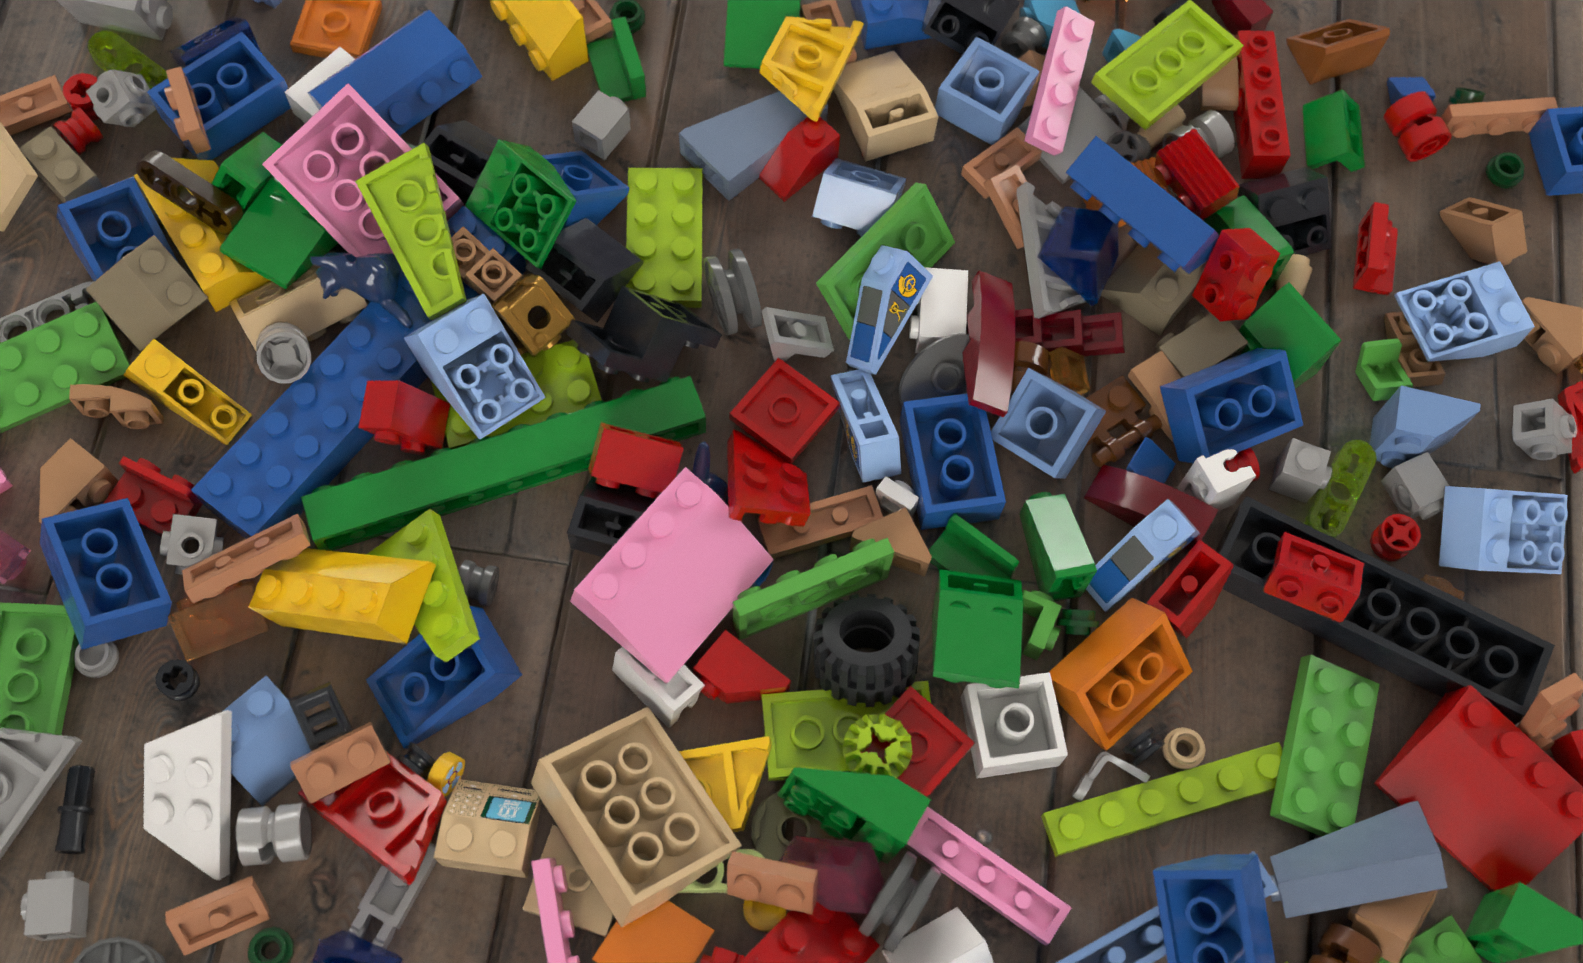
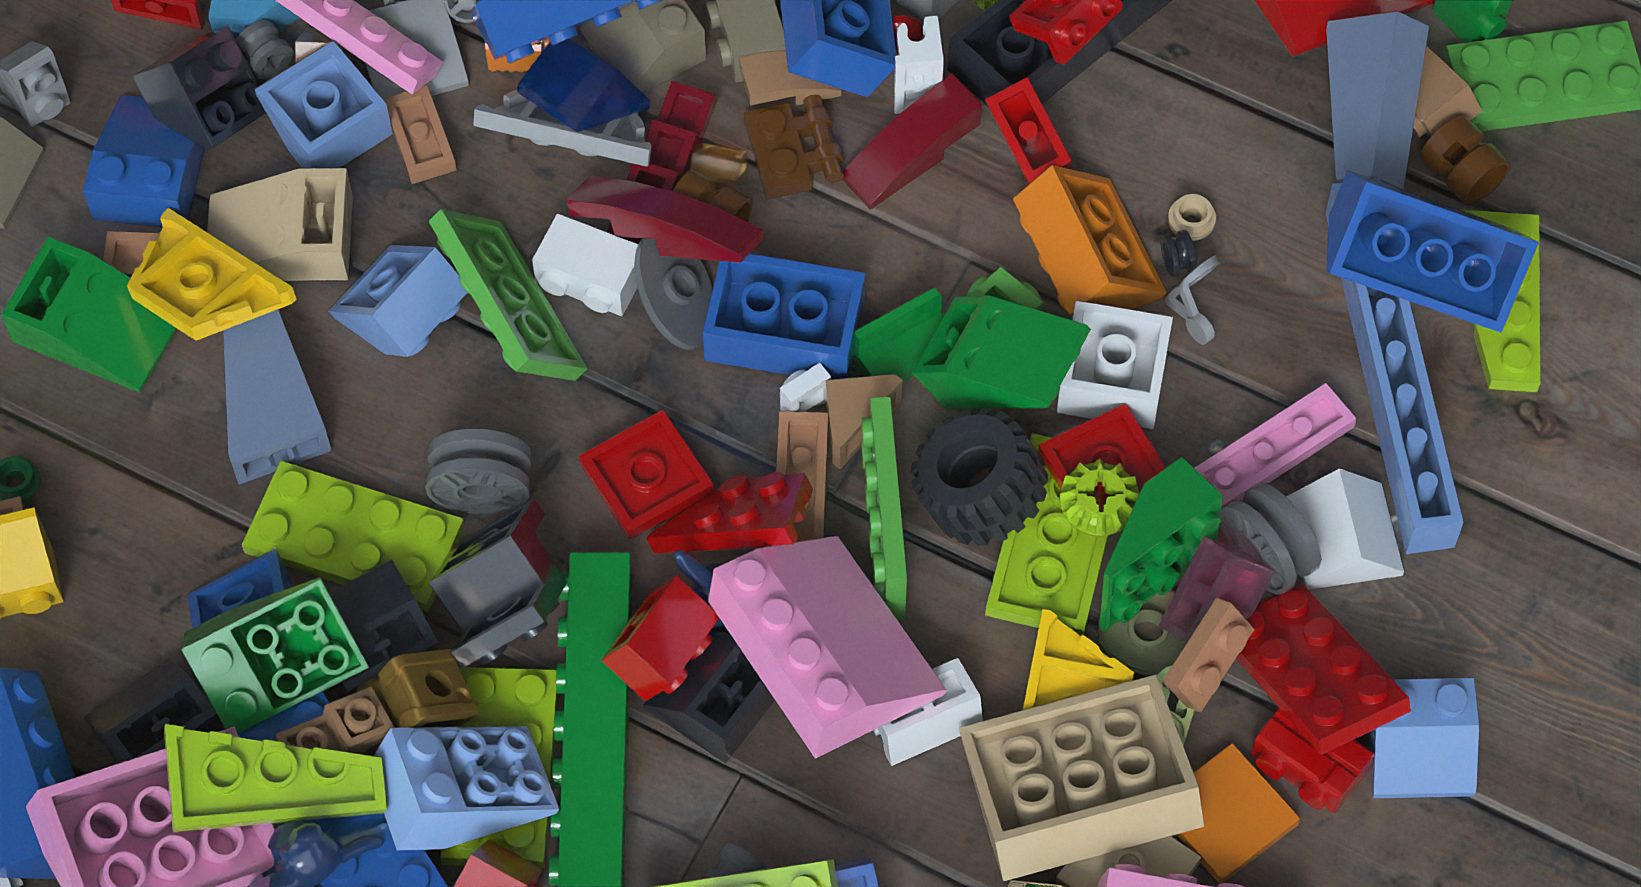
camera: 65 degrees left, 5 degrees down
light grey brick [572,90,631,160] -> none
green panel [587,17,646,102] -> none
red slope [693,630,791,704] -> none
yellow tile [743,900,787,932] -> none
red slope [759,117,840,202] -> none
light grey slope [762,307,834,362] -> none
light blue slope [830,369,901,482] -> none
slope [846,245,933,375] -> none
nougat plate [983,164,1034,250] -> none
medium blue slope [991,368,1106,479] -> none
slope [1019,492,1097,602] -> none
lime plate [1041,742,1283,857] -> none
dark green plate [1057,609,1099,635] -> none
slope [1086,499,1200,612] -> none
blue slope [1126,437,1176,483] -> none
bright green plate [1270,654,1380,836] -> none

